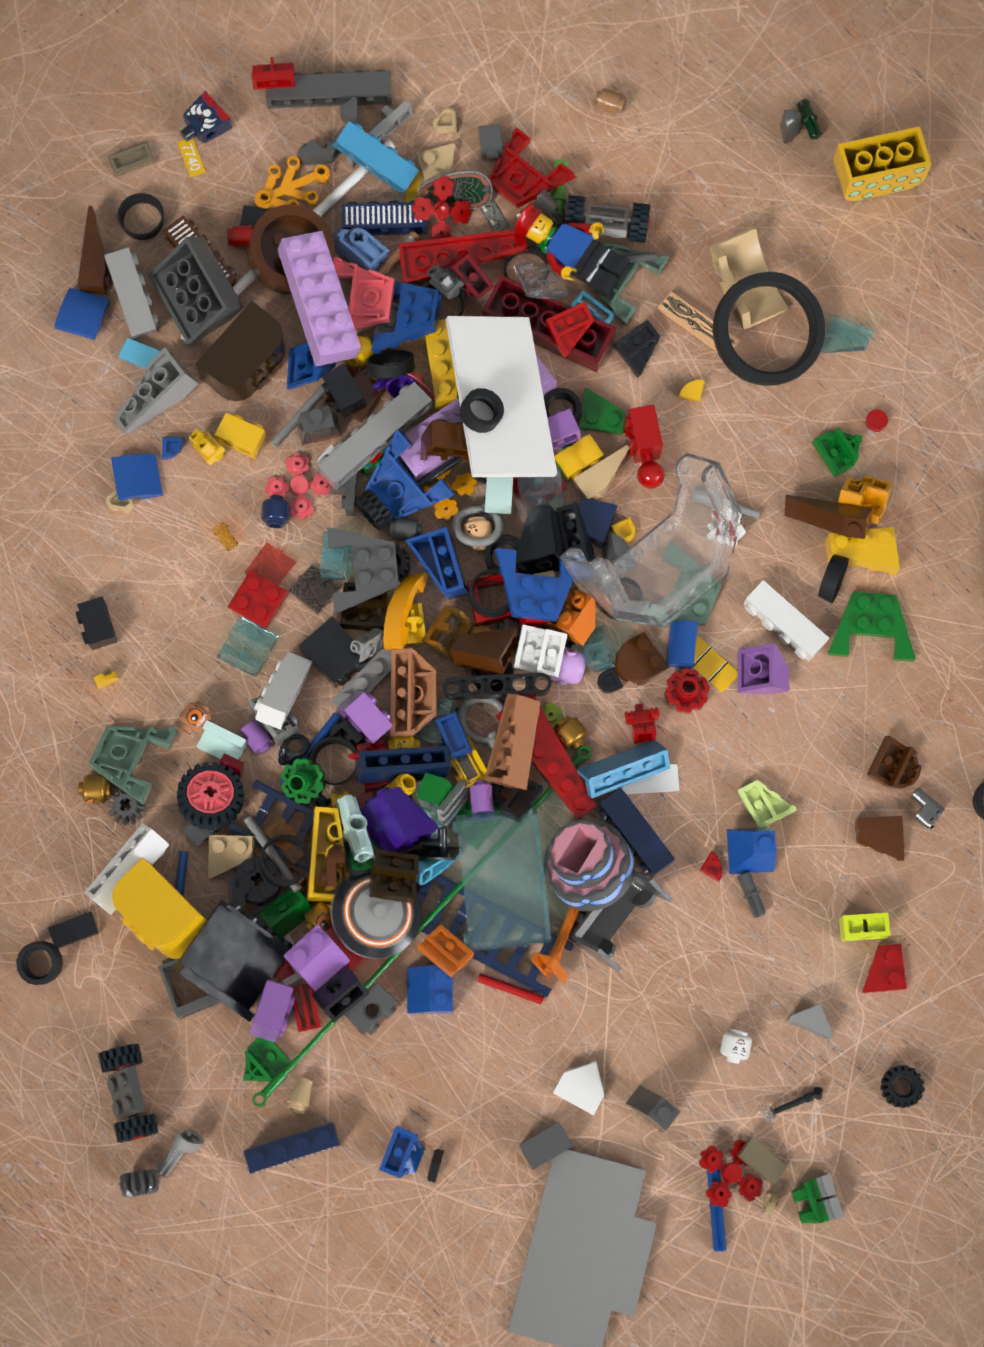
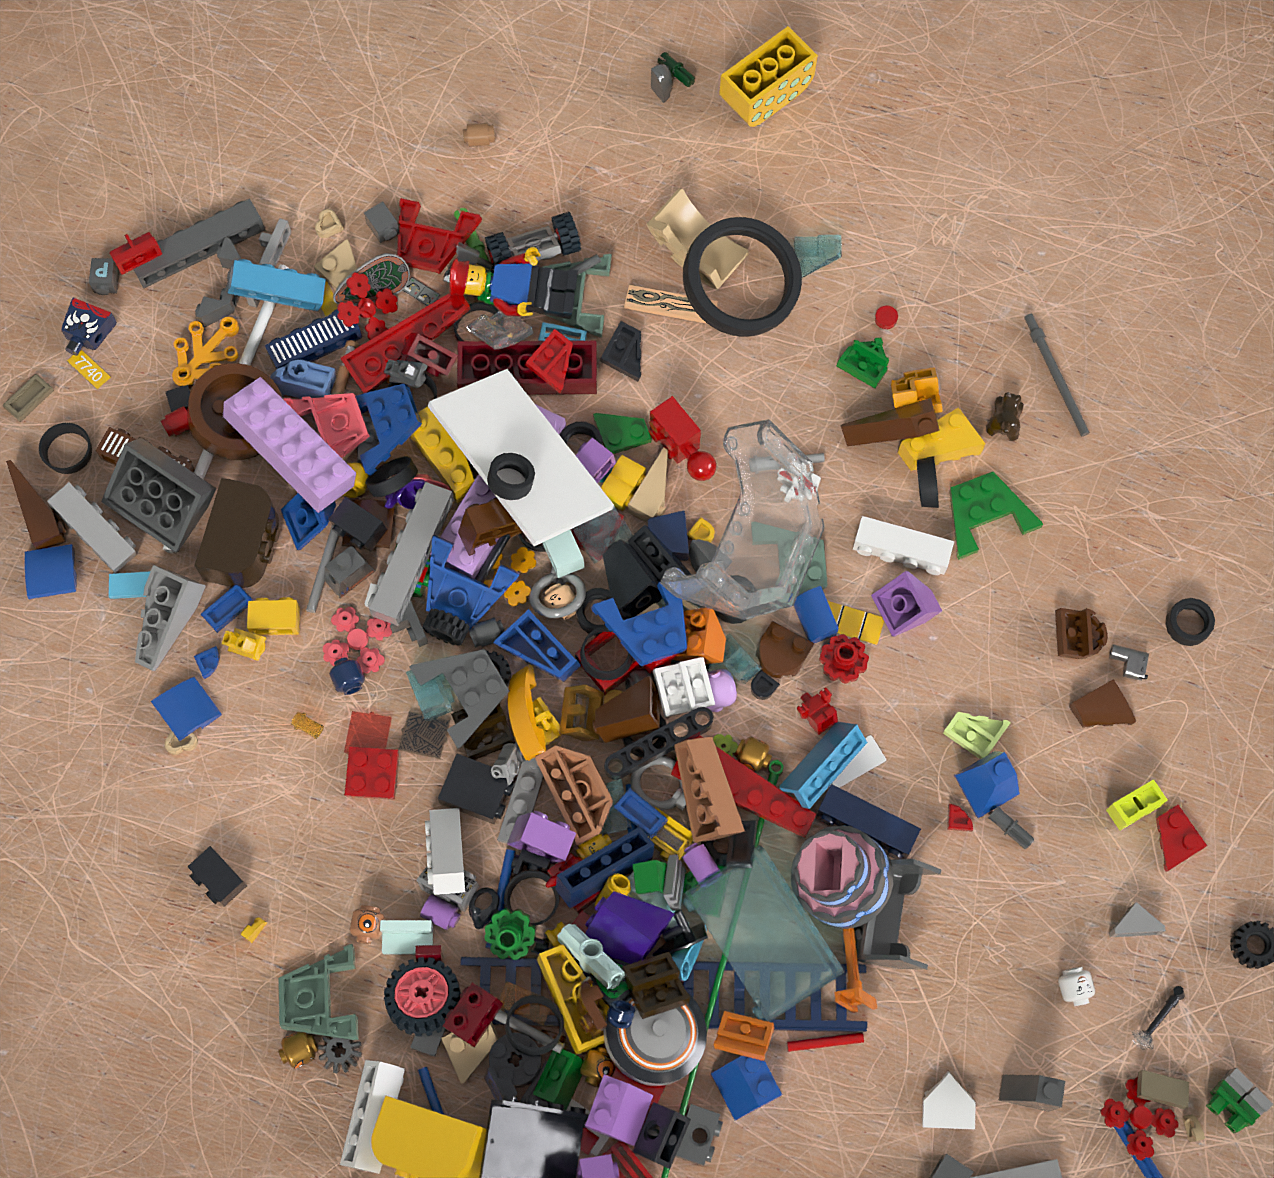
camera: 25 degrees left, 5 degrees down
clear light blue slope [217,617,278,677] -> none
yellow tile [679,380,705,403] -> none
none -> dark grey brick [89,258,119,295]
none -> blue tile [201,585,253,633]
none -> dark red brick [443,982,503,1048]
none -> dark blue tile [608,1000,635,1029]
none -> dark brown animal [986,392,1024,441]

